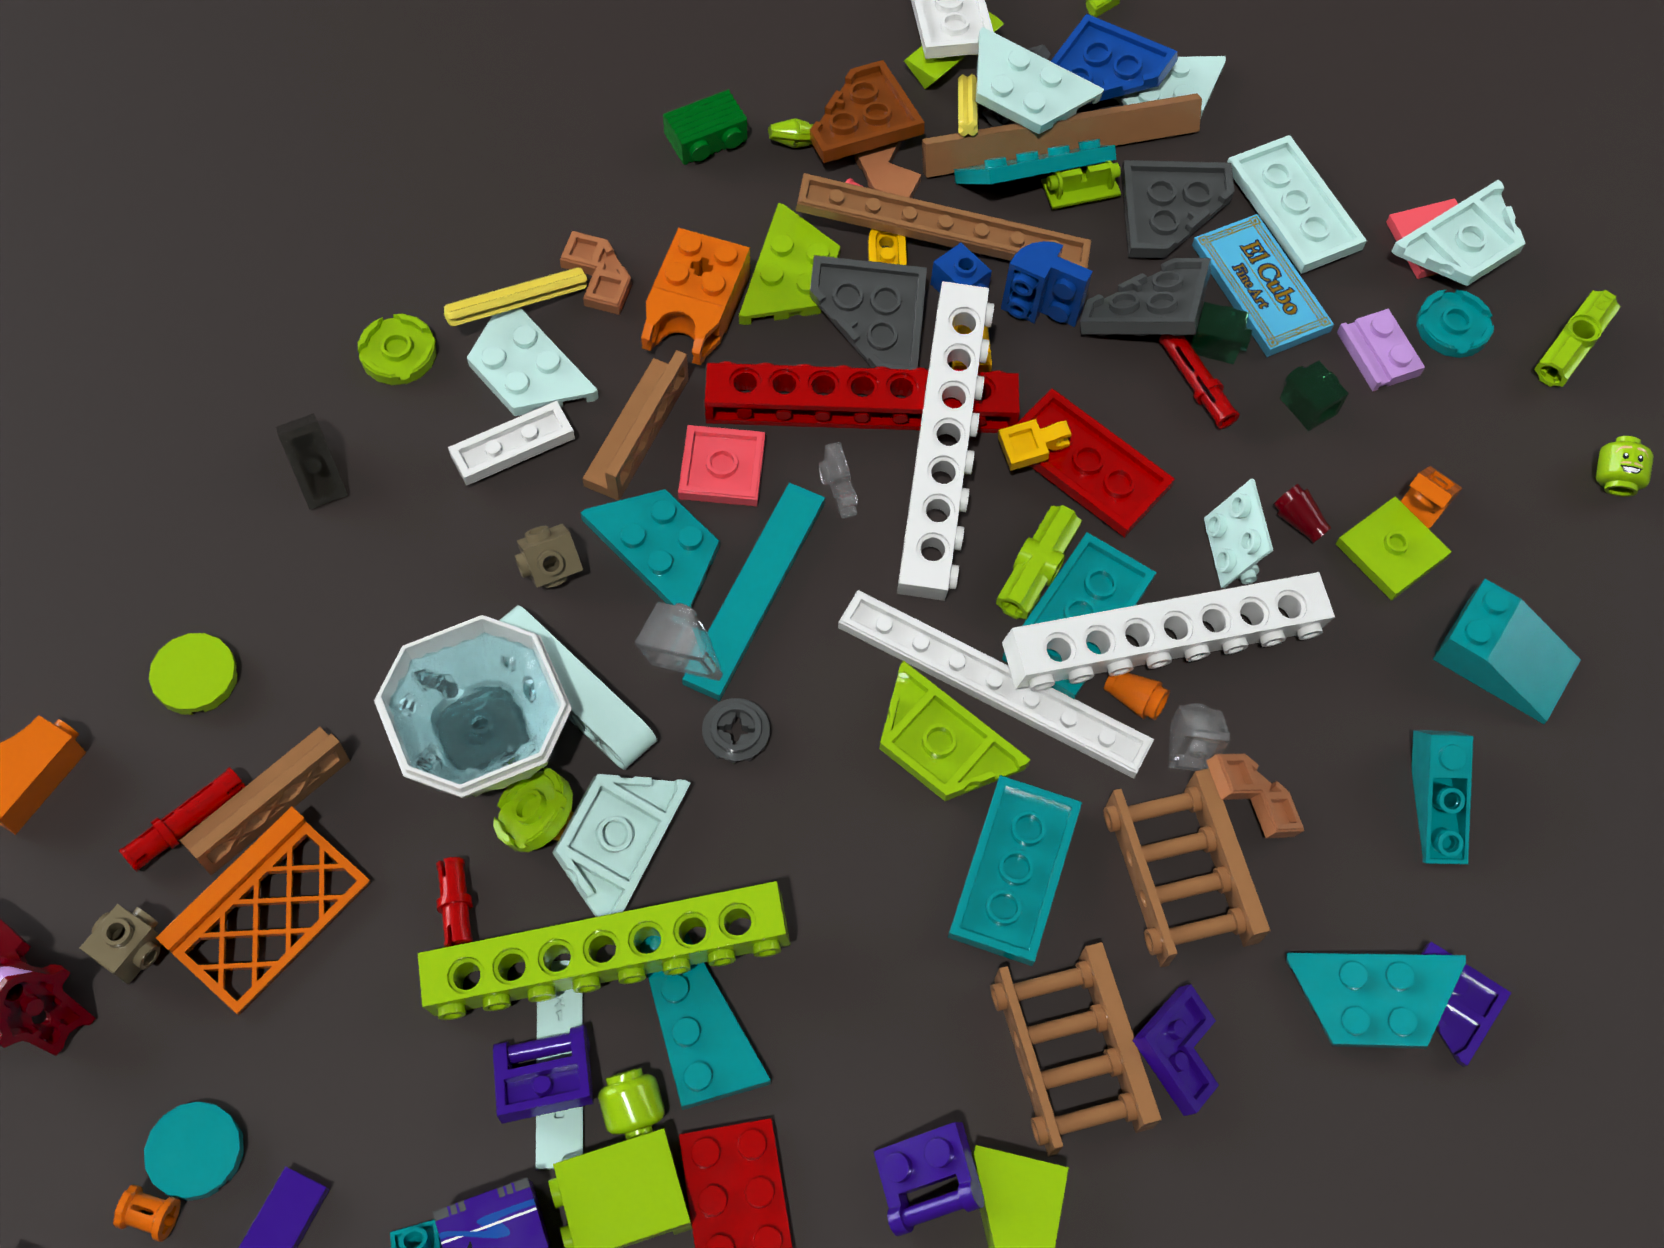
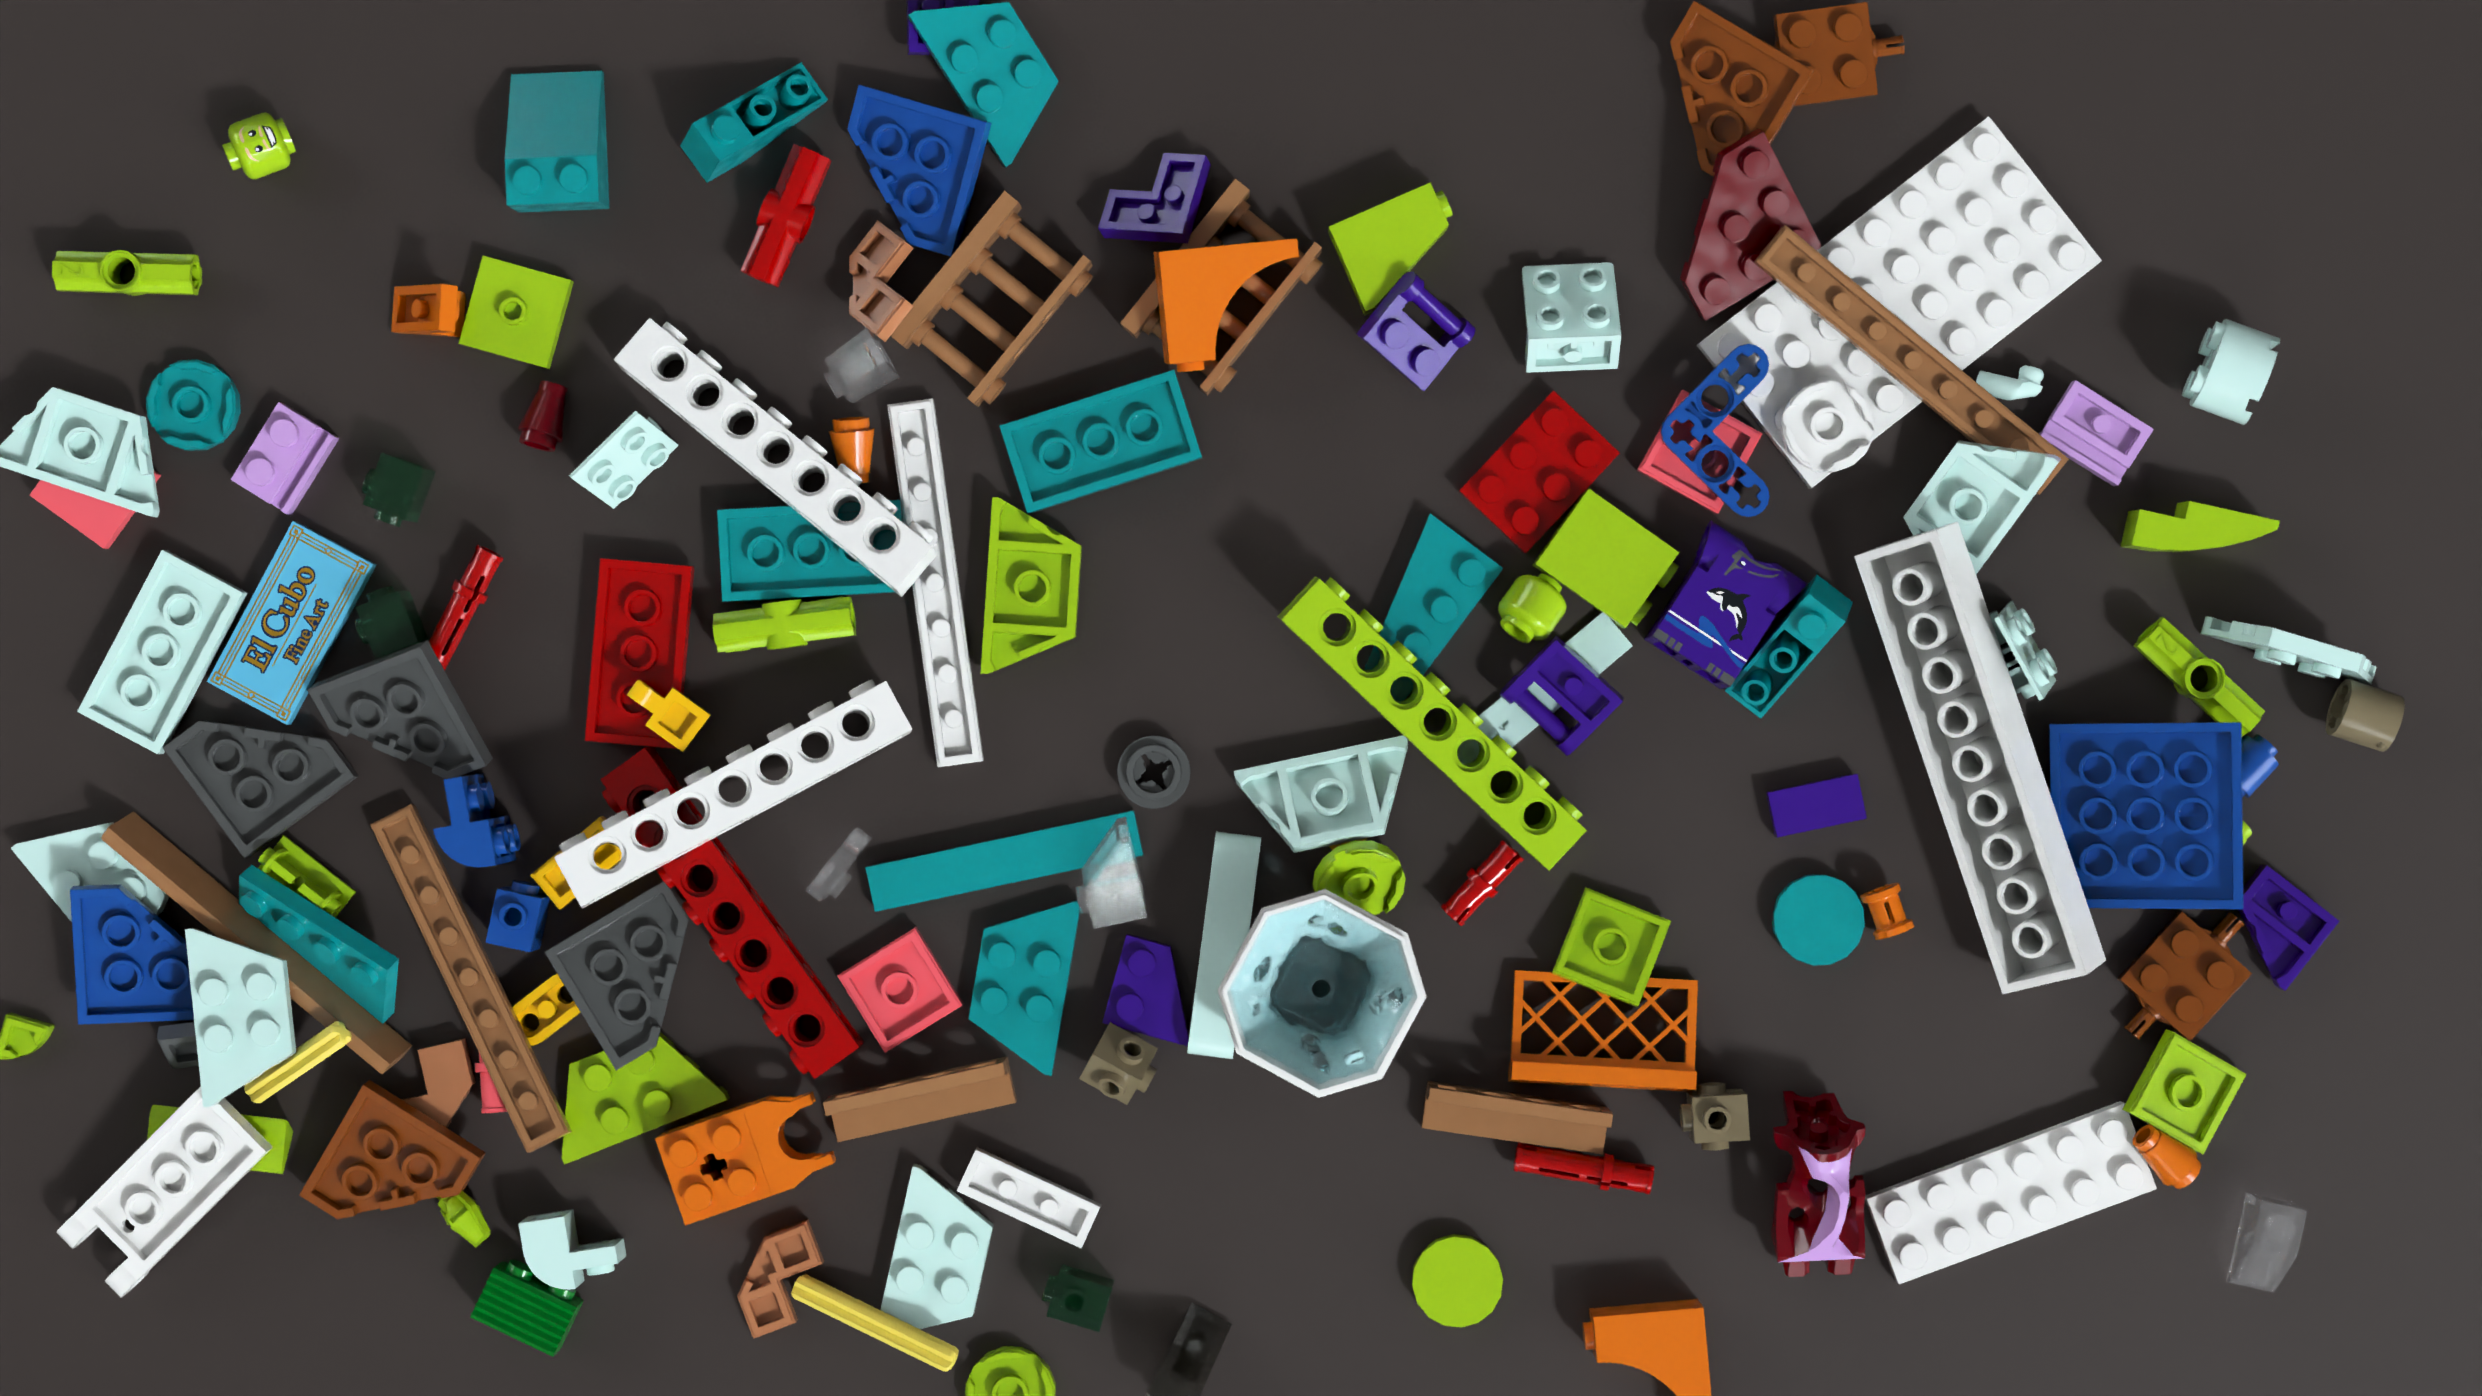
camera: 120 degrees left, 25 degrees up
none -> light aqua brick [518,1209,626,1290]
none -> red piece [740,144,832,288]
none -> blue plate [847,85,992,257]
none -> clear green brick [1041,1264,1114,1332]
none -> dark purple wing [1102,934,1189,1046]
none -> orange arch [1153,238,1299,372]
none -> lime plate [1552,887,1671,1007]

